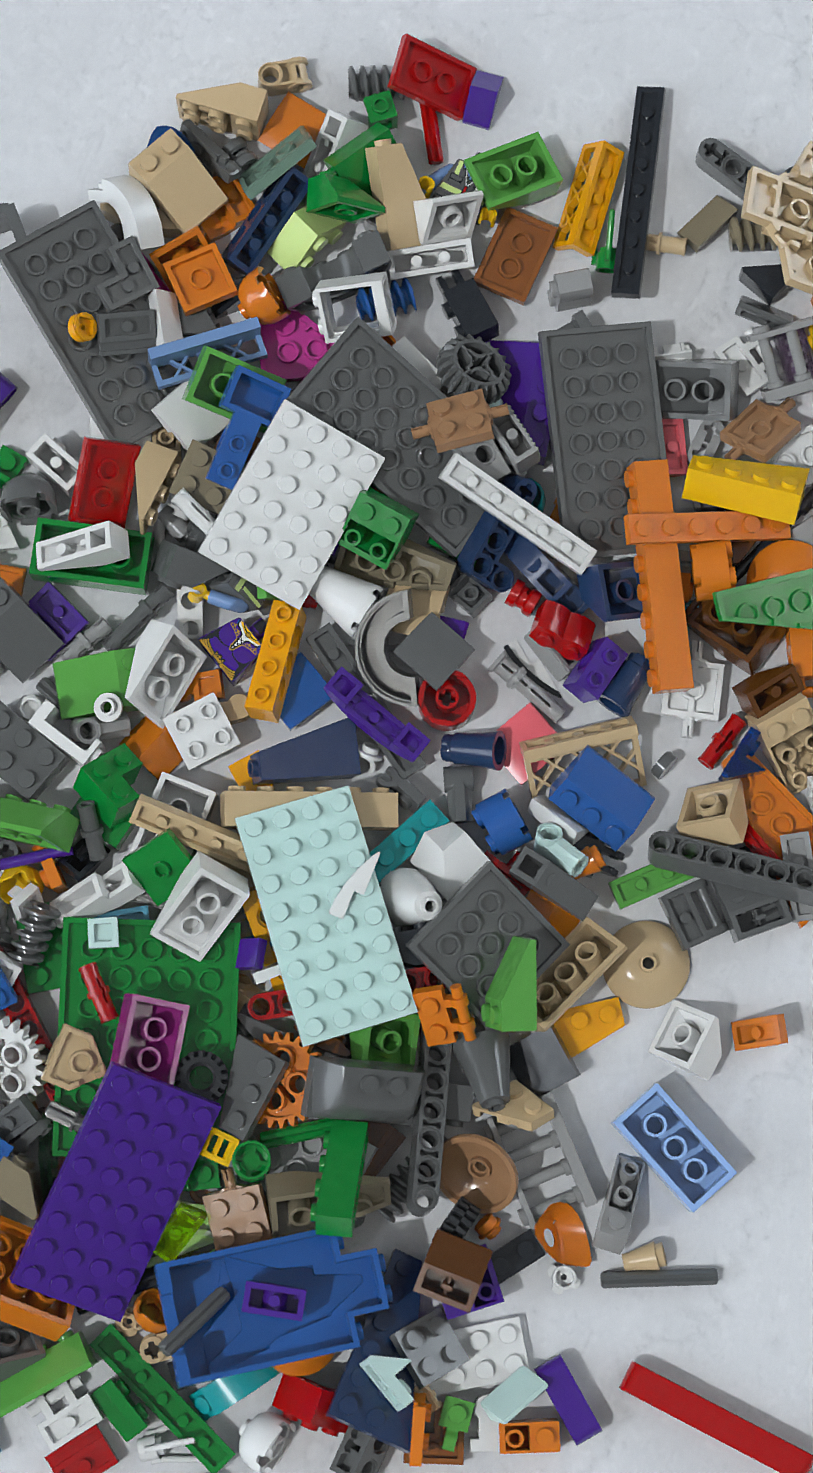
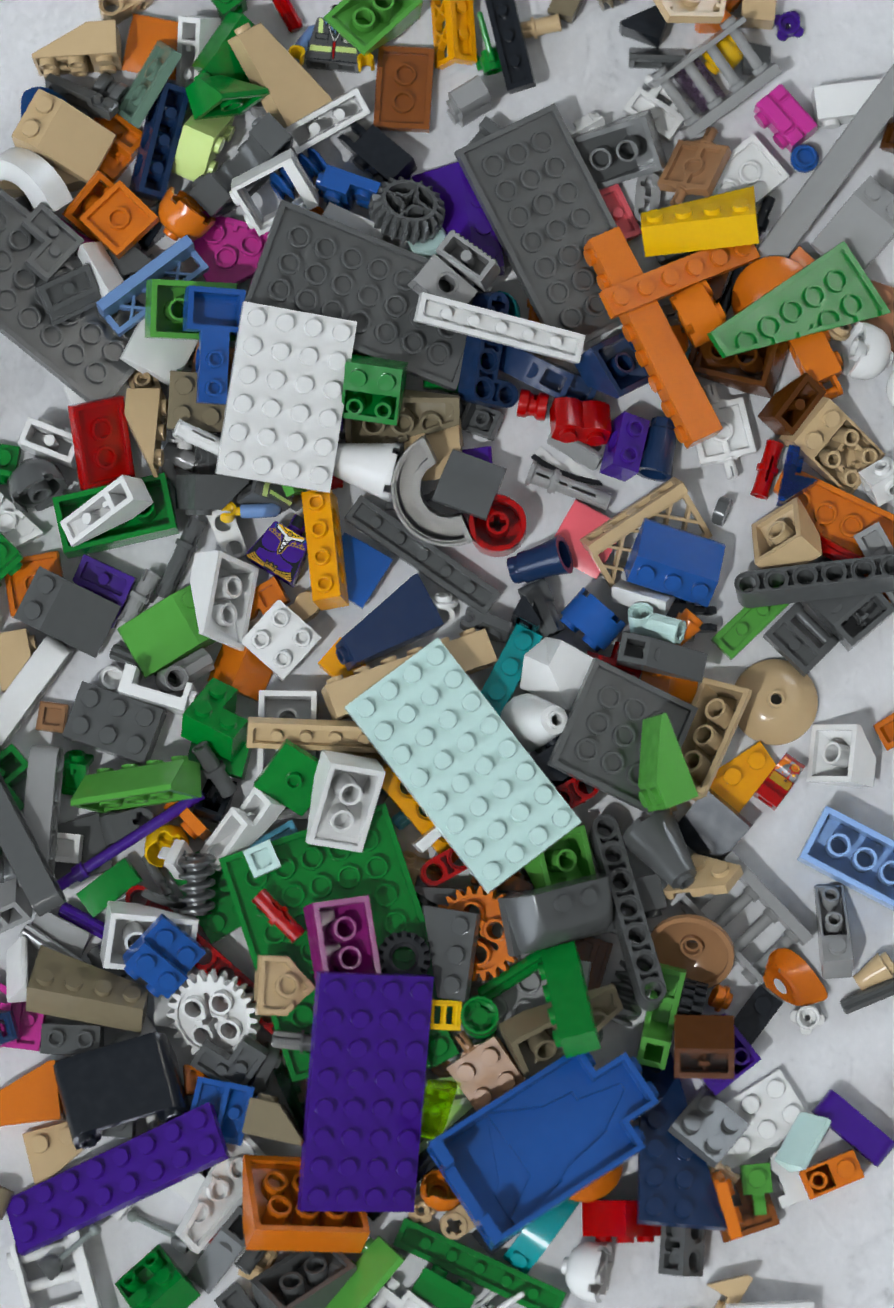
camera: 10 degrees left, 0 degrees up
light orange tile [68,312,97,342] -> none
white plate [94,693,123,722] -> none
dark grey axle [158,1286,231,1357] -> none
dark purple tile [235,938,267,970] -> none
dark purple brick [241,1279,307,1321] -> none
dark purple slope [323,666,431,763] -> none
white sticker [328,852,380,919] -> none
light aqua slope [359,1355,414,1412] -> none
medium nougat plate [411,389,510,453] -> none
orange plate [412,983,477,1047] -> none
white slope [413,190,484,245] -> none
none -> blue plate [315,164,381,211]
none -> black slope [511,594,541,633]
none -> bright green arch [636,963,687,1070]
none -> red leg [753,752,805,810]

